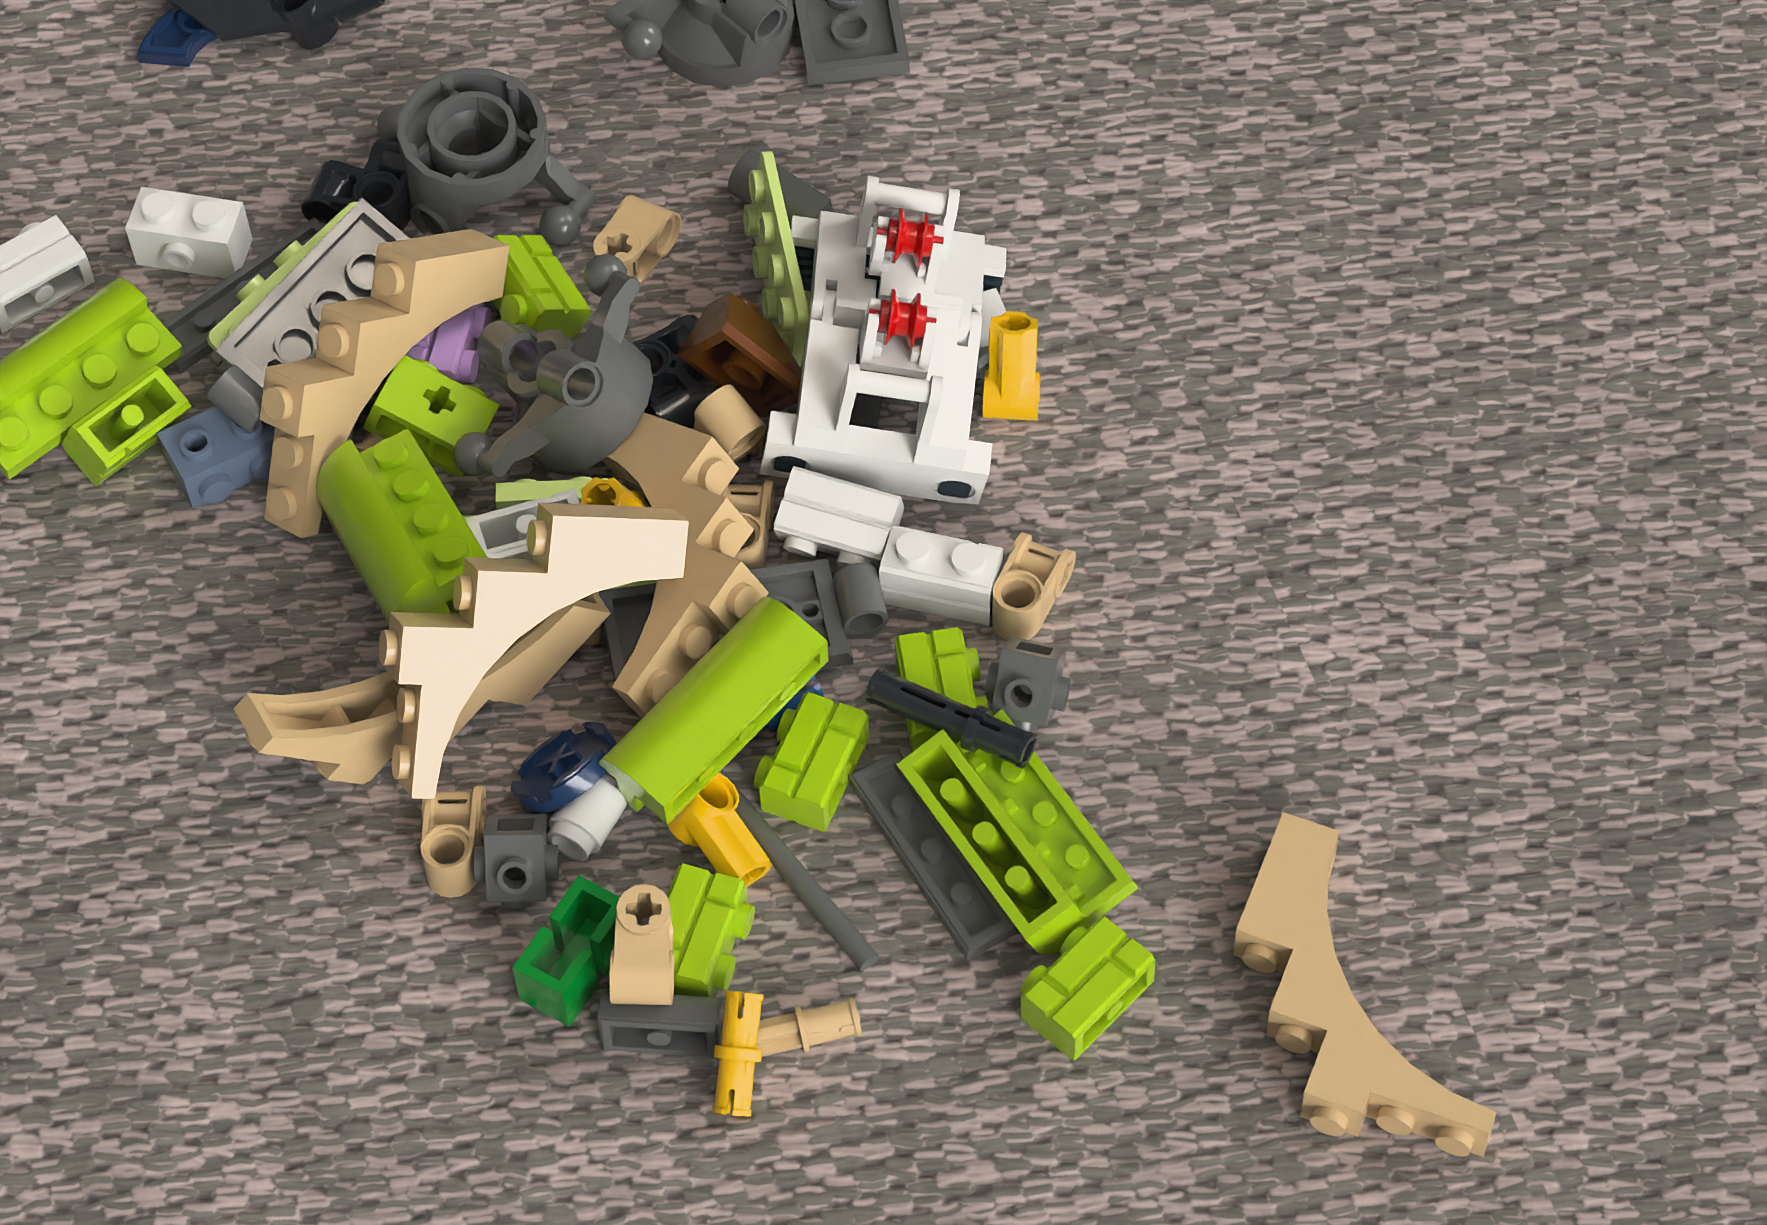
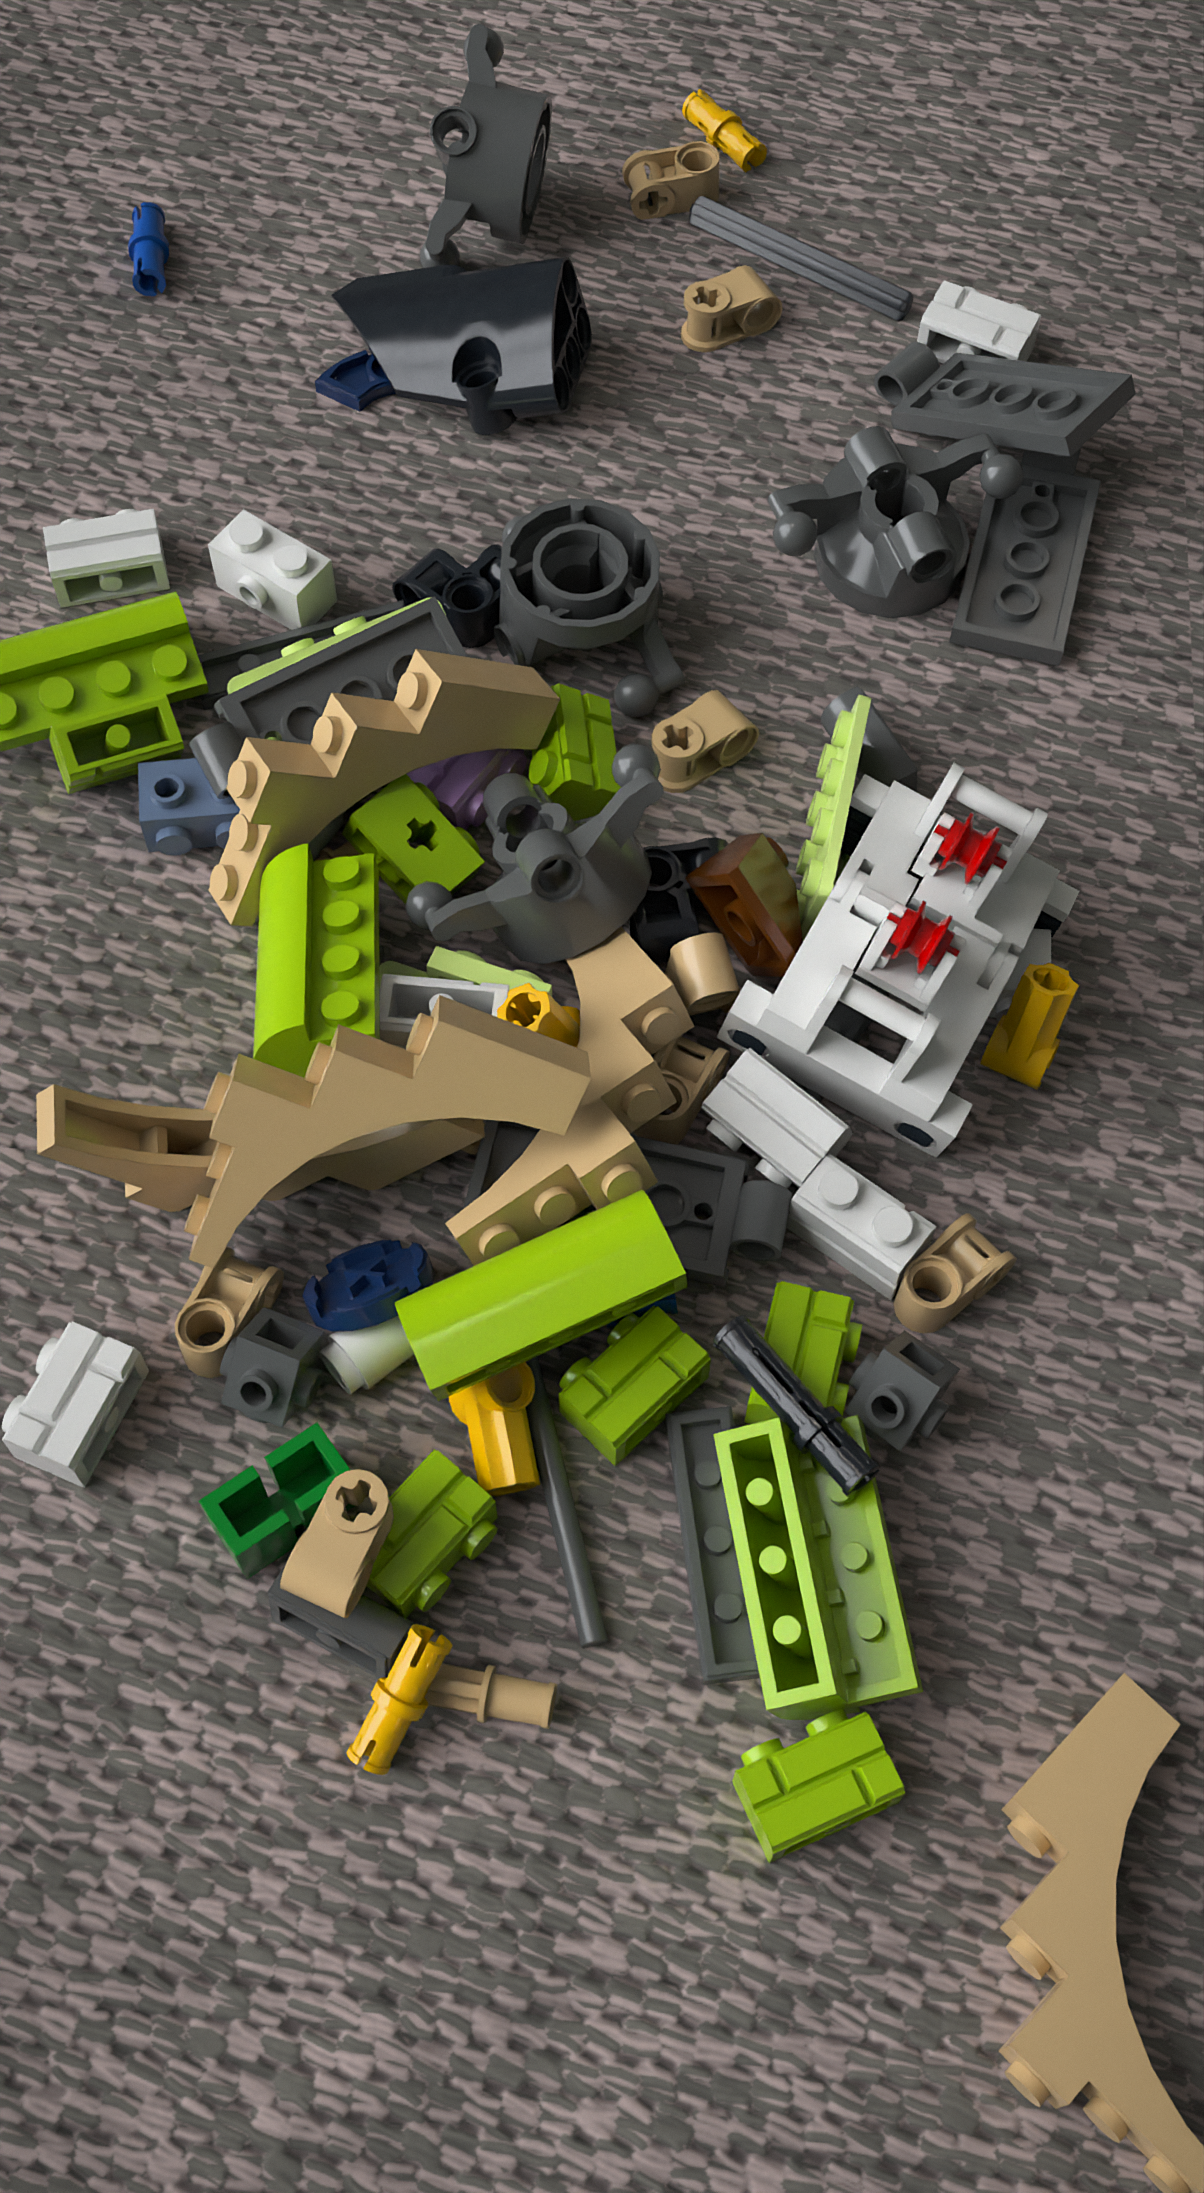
camera: 20 degrees right, 5 degrees up
none -> white brick [2,1321,149,1488]

